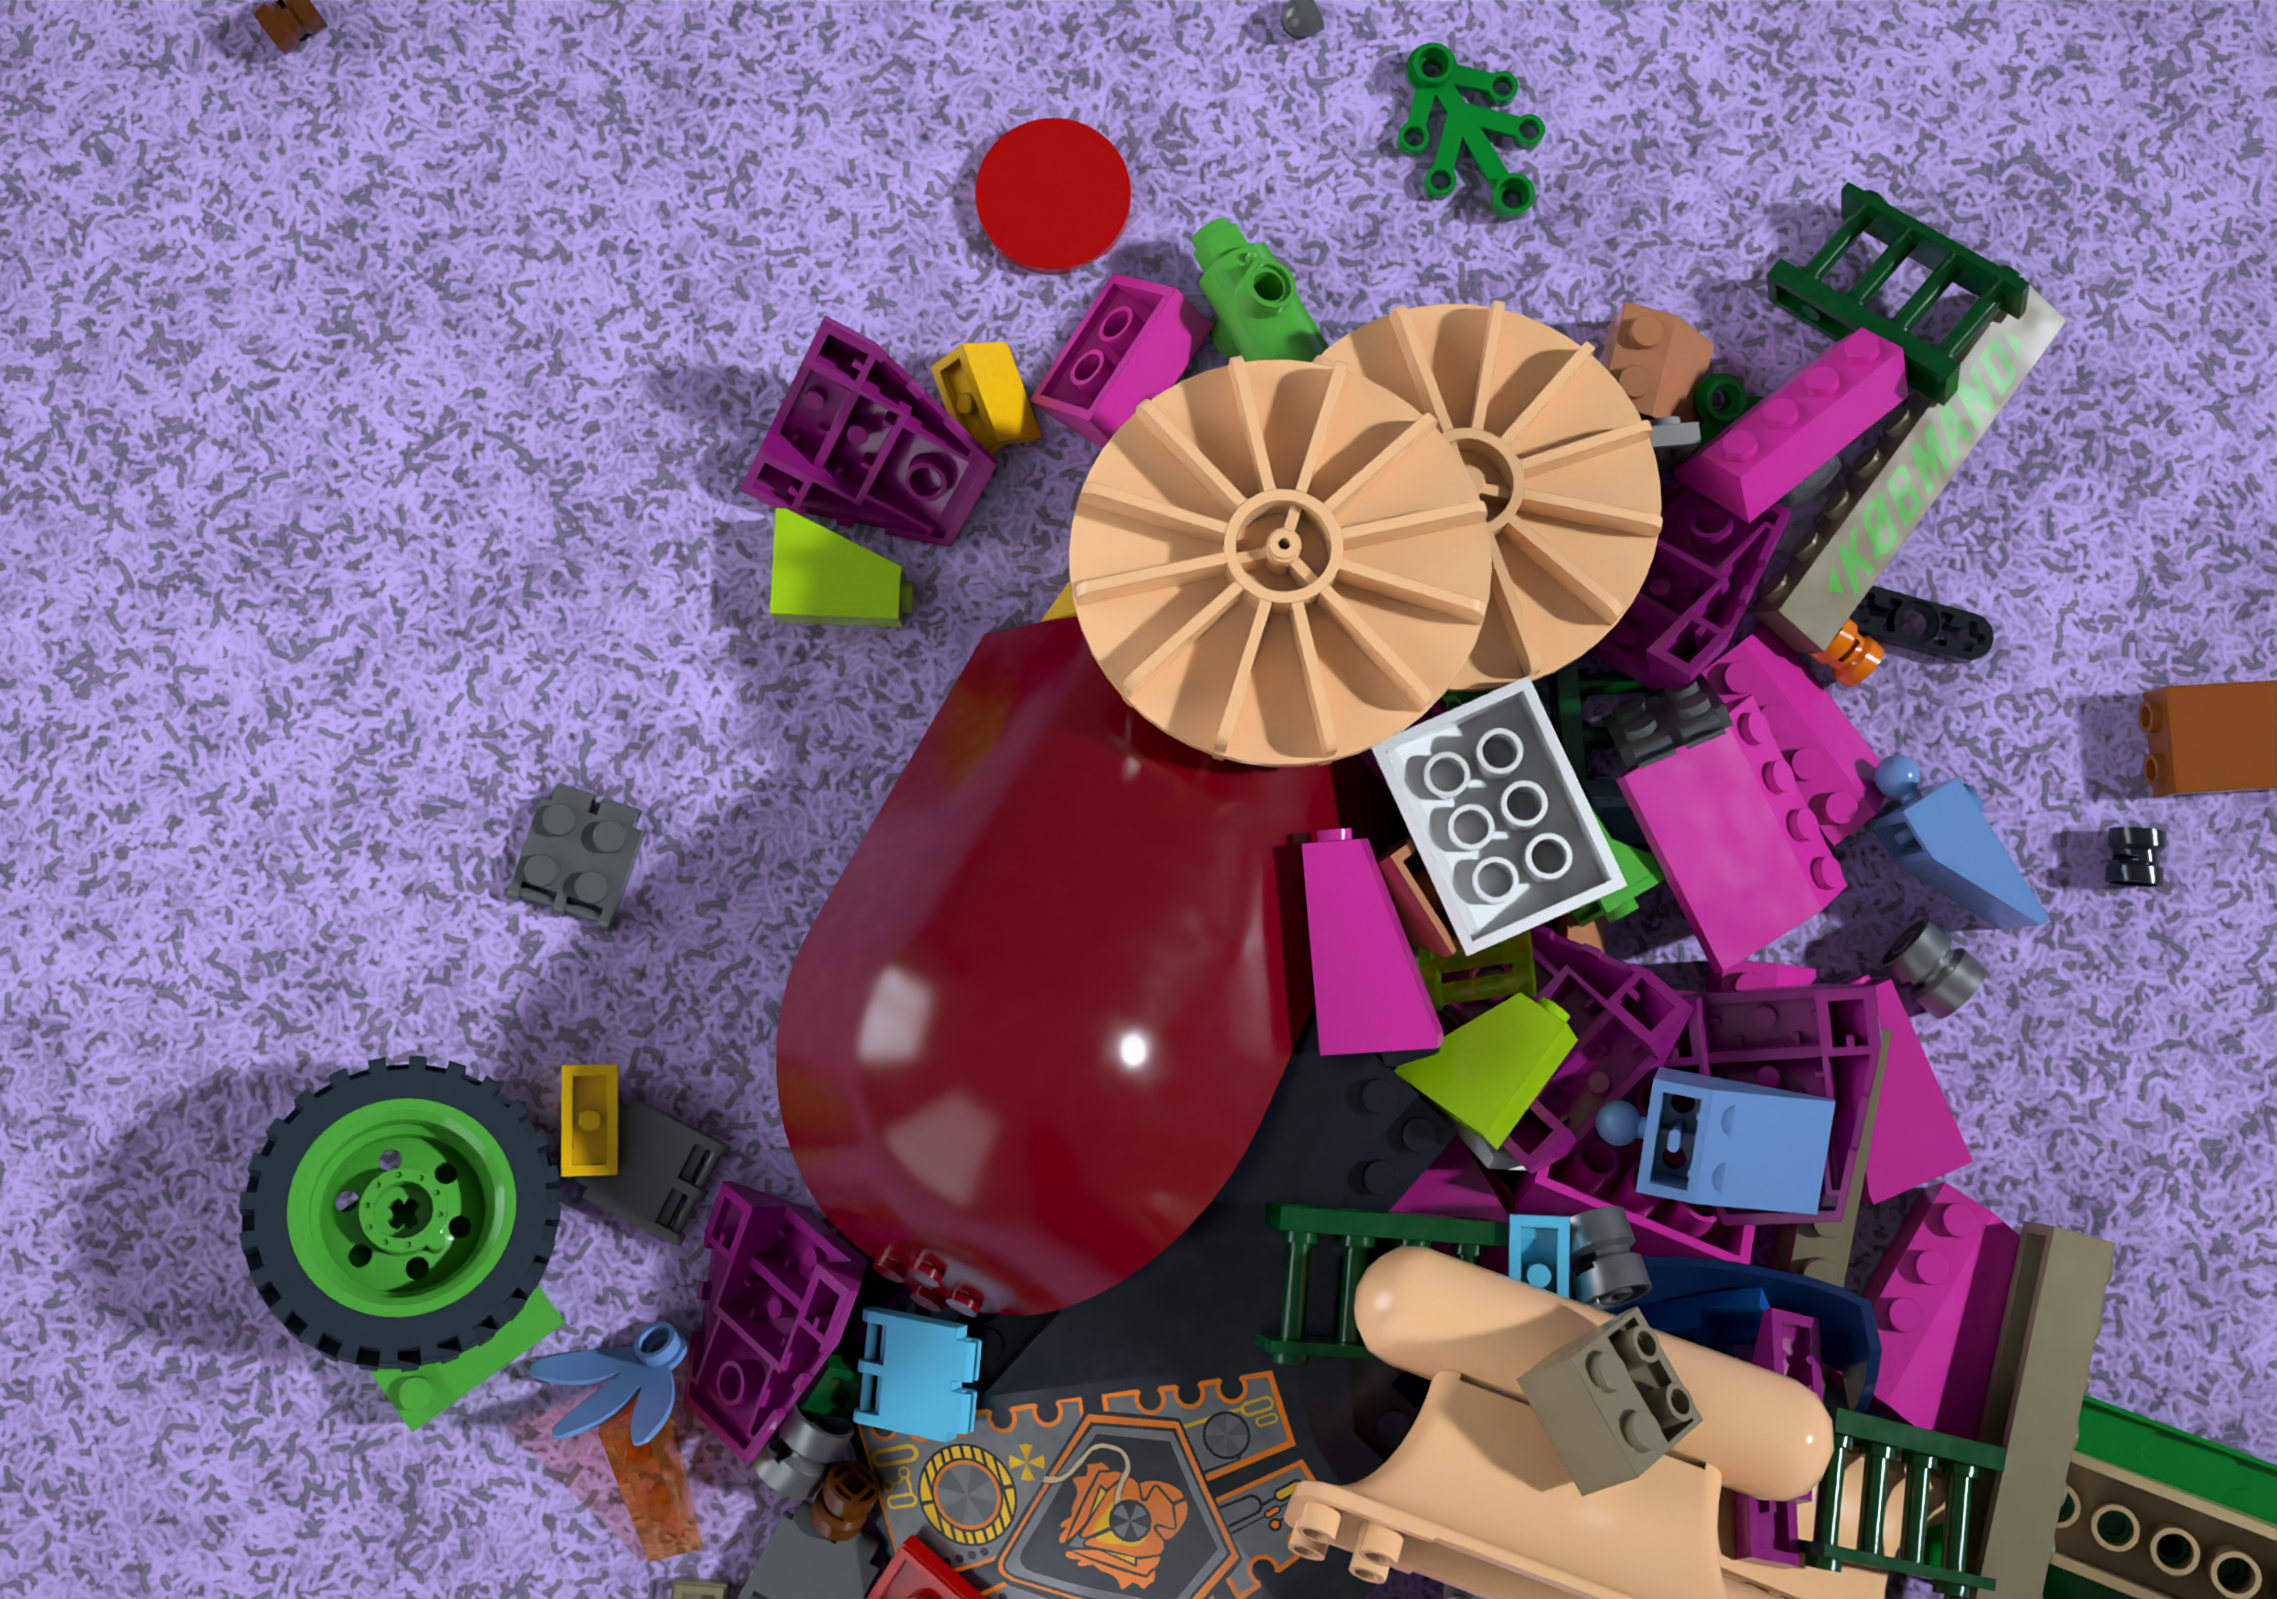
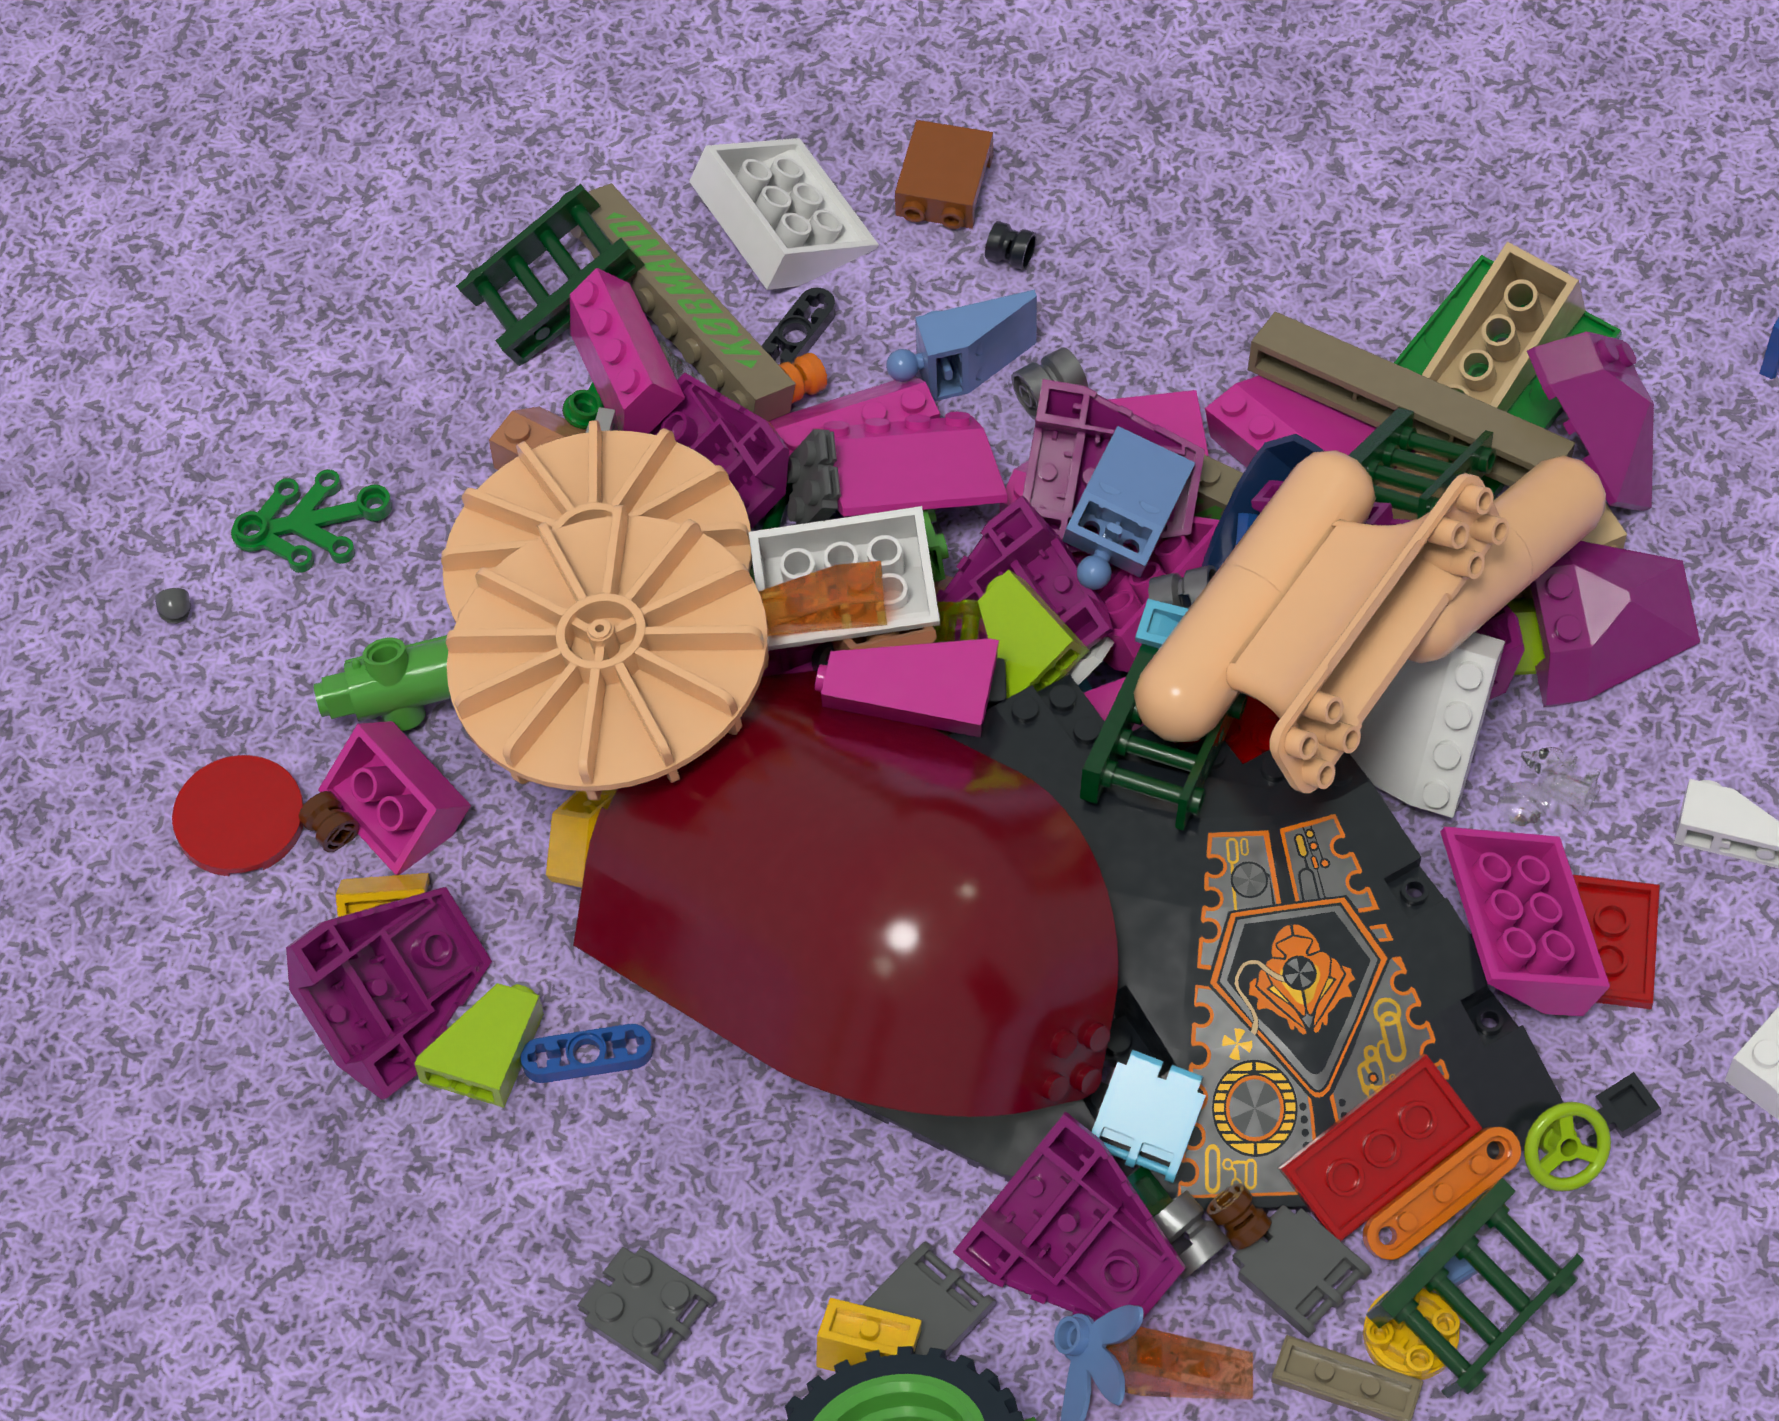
camera: 70 degrees left, 25 degrees down
dark tan slope [1516,1306,1703,1496] -> none
none -> reddish brown wheel [298,791,360,852]
none -> blue beam [520,1024,653,1083]
none -> white slope [689,138,879,290]
none -> clear orange slope [759,561,888,636]

